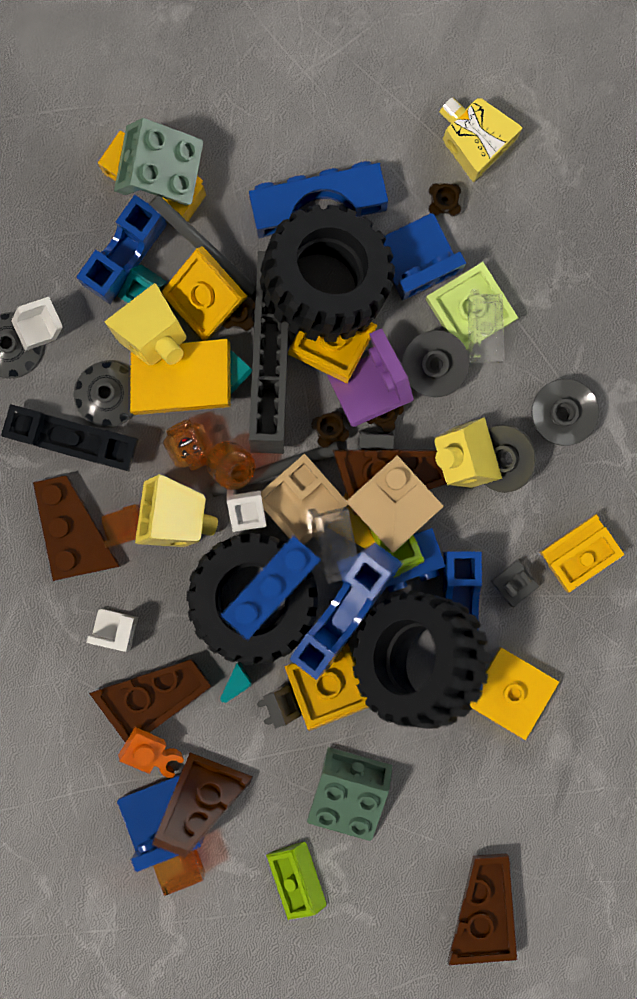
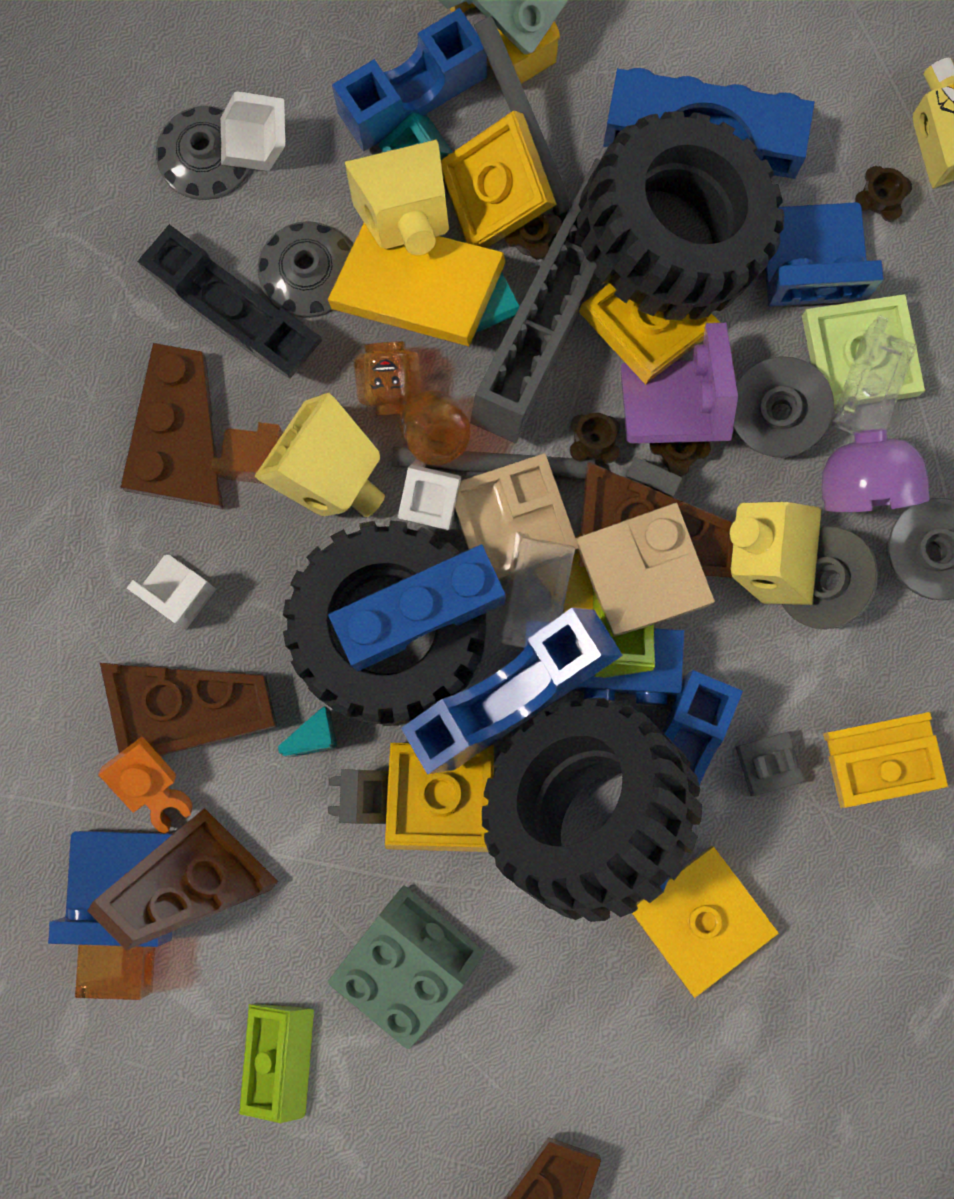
camera: 30 degrees right, 5 degrees down
none -> medium lavender cylinder [821,429,930,512]

